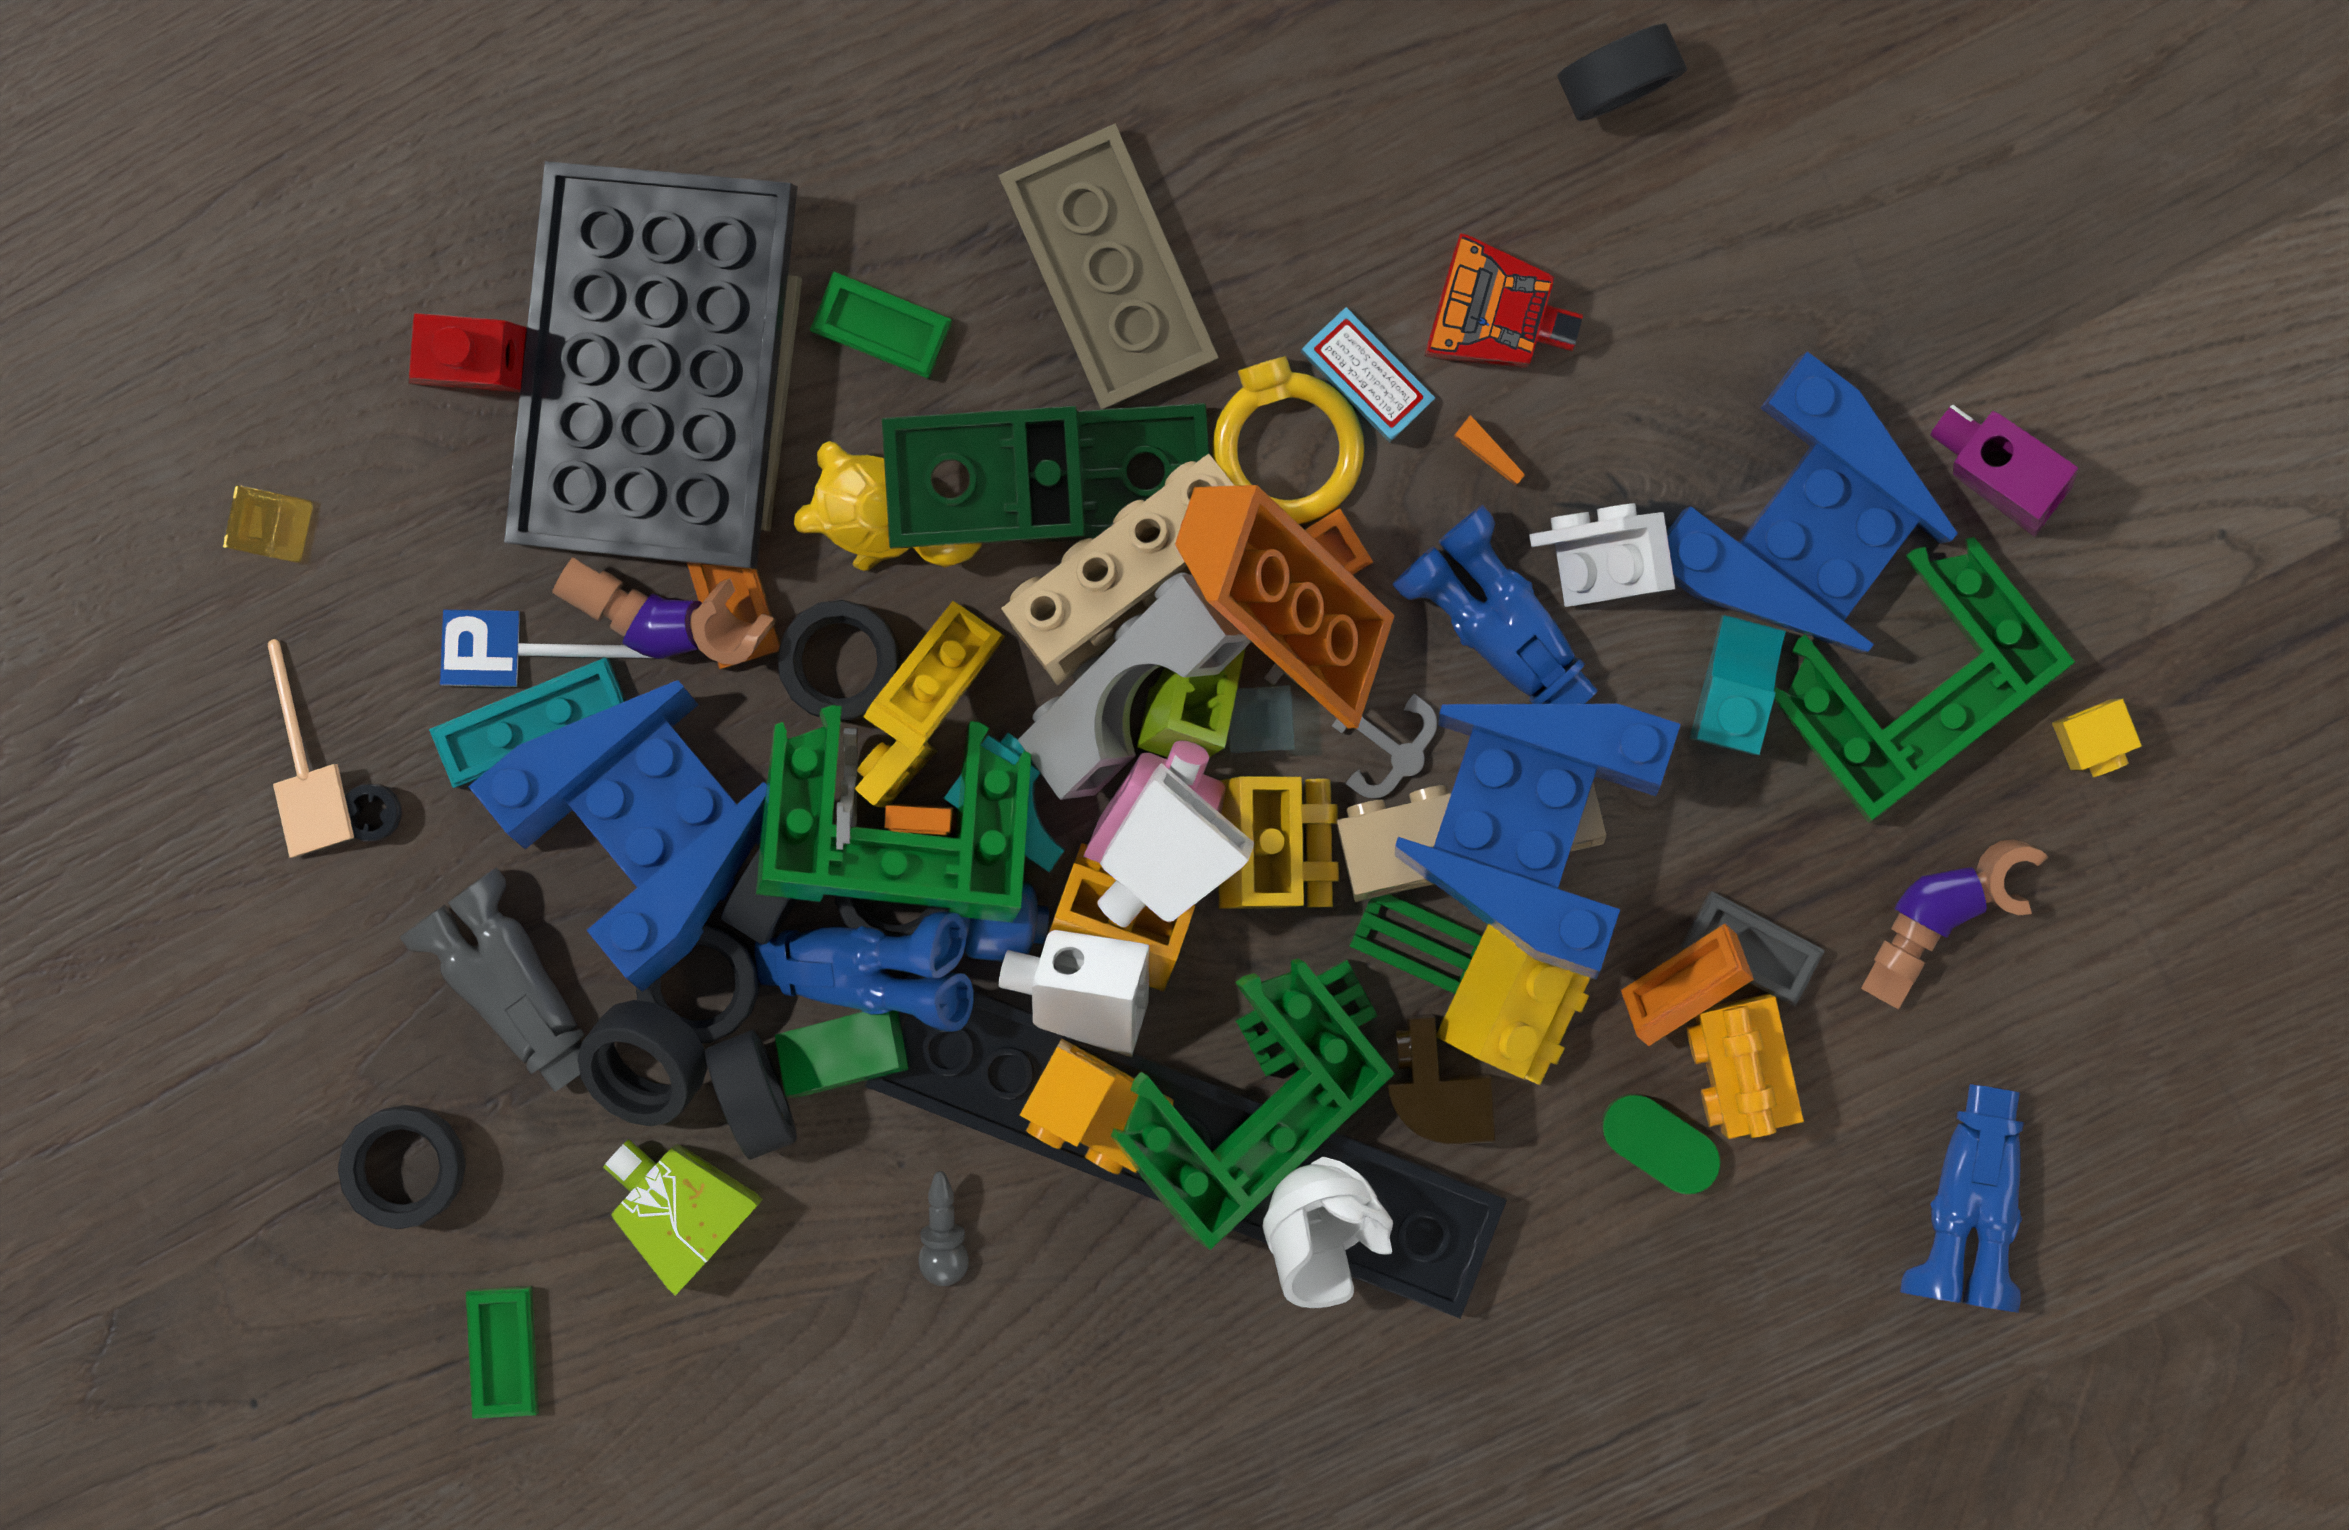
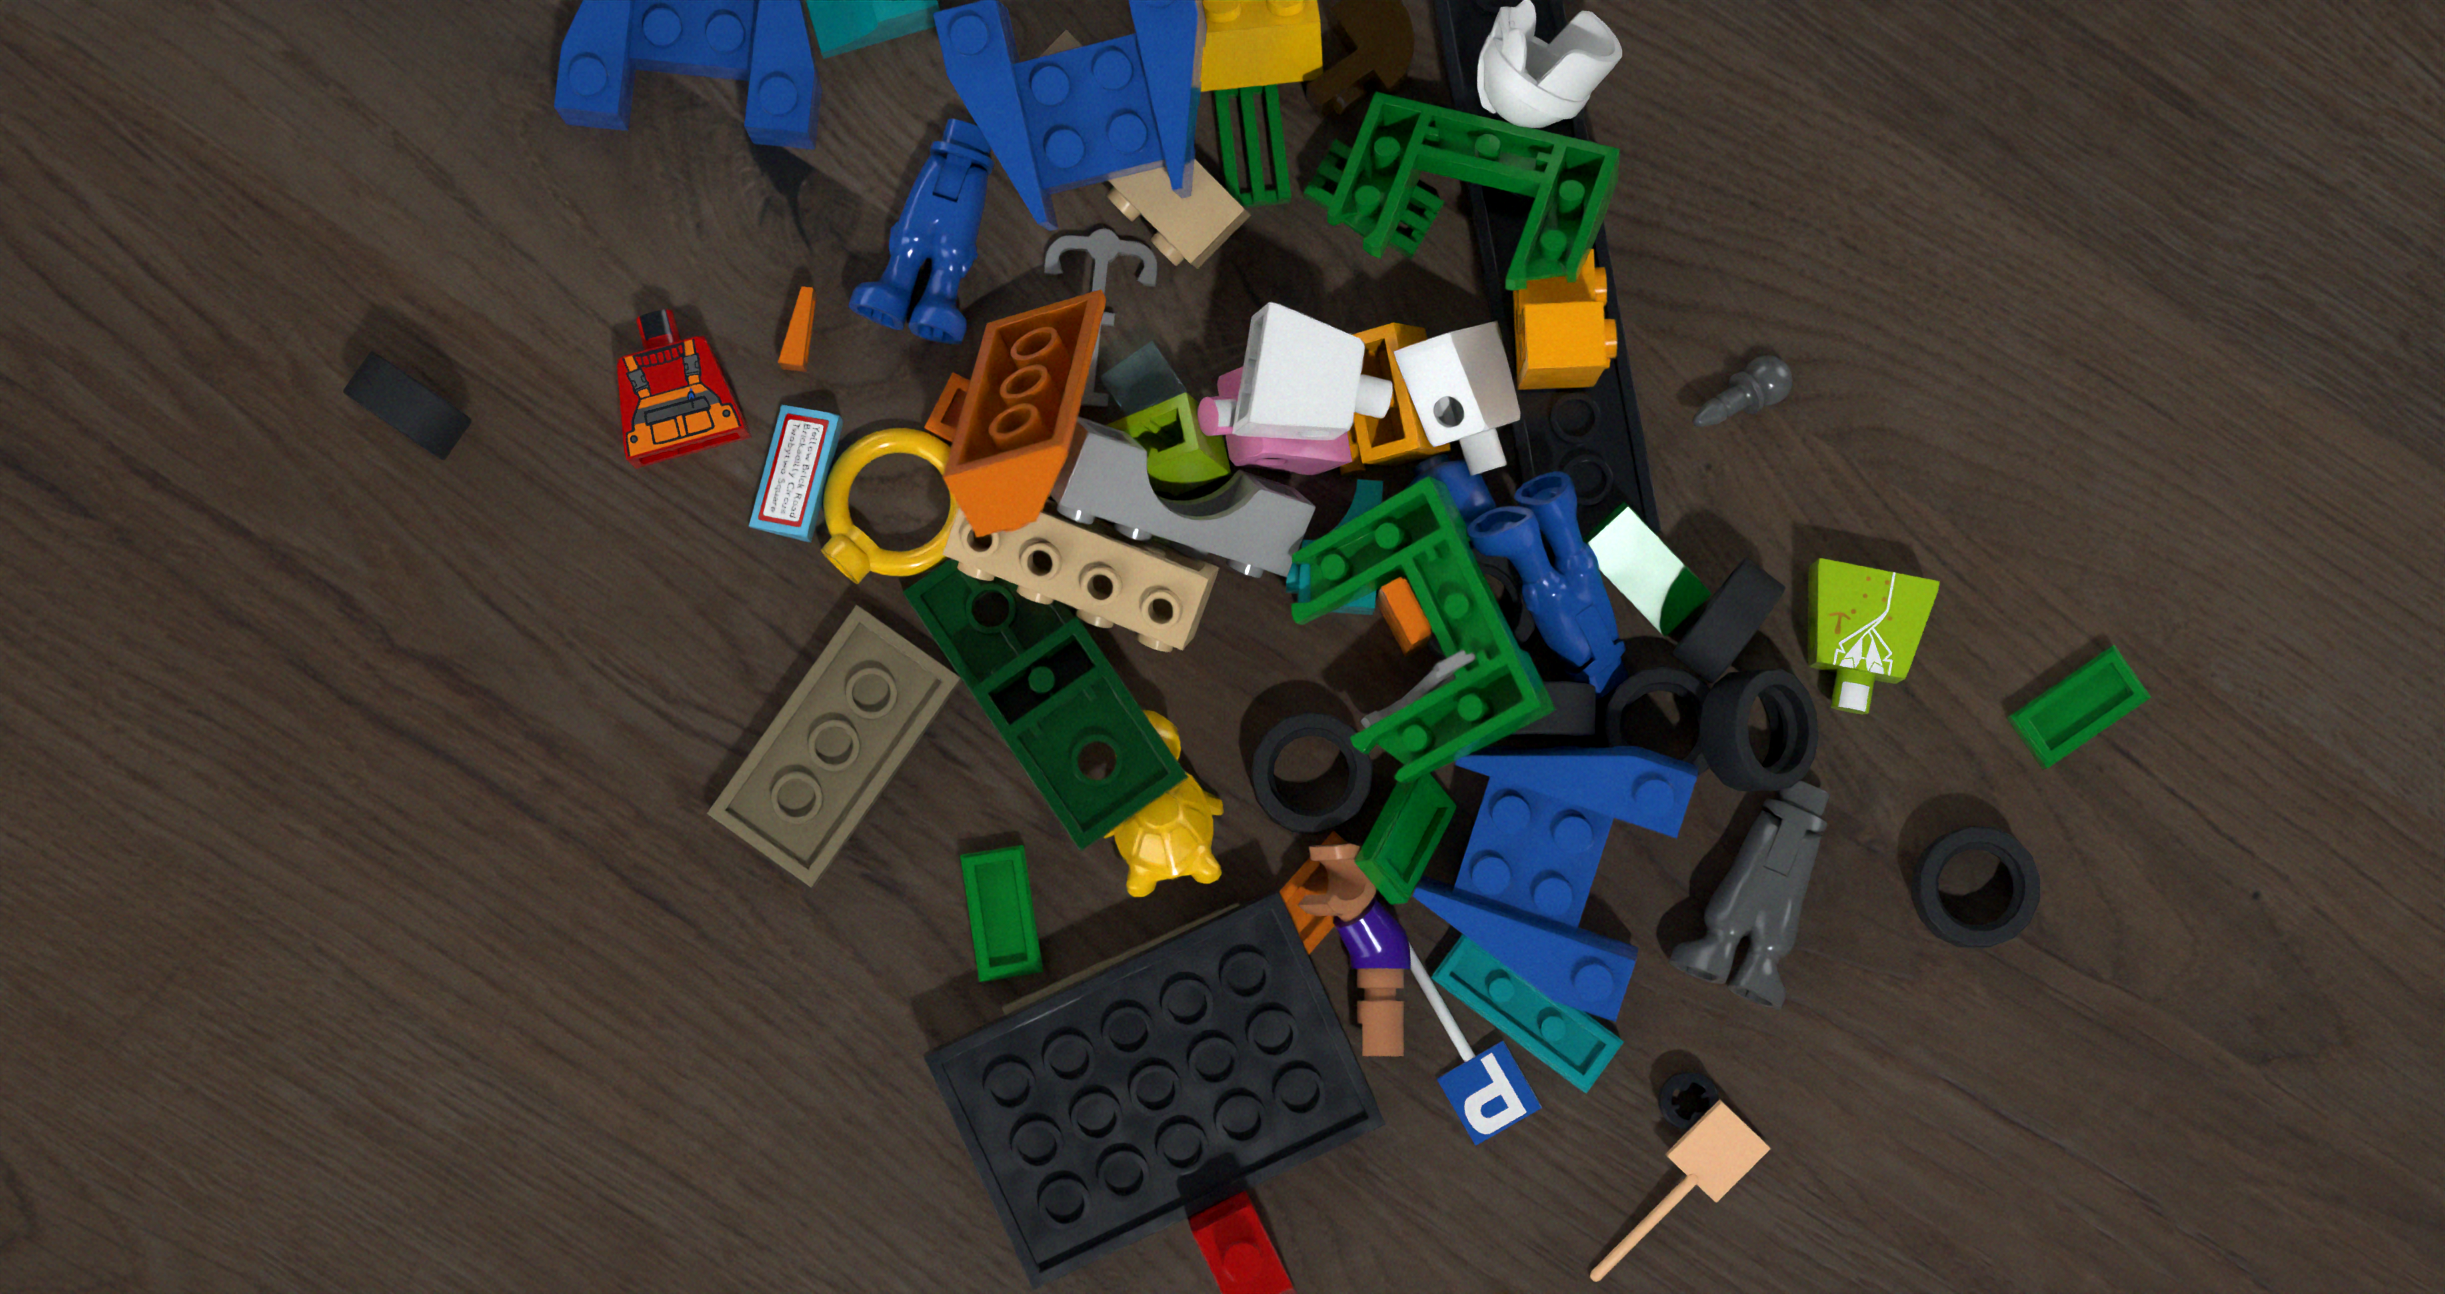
camera: 125 degrees left, 5 degrees down
yellow bracket [855,741,937,808] -> none
yellow tile [863,601,1005,754] -> none
yellow brick [1219,777,1339,909] -> none
white bracket [1529,503,1675,607] -> none
none -> green tile [1354,772,1458,905]

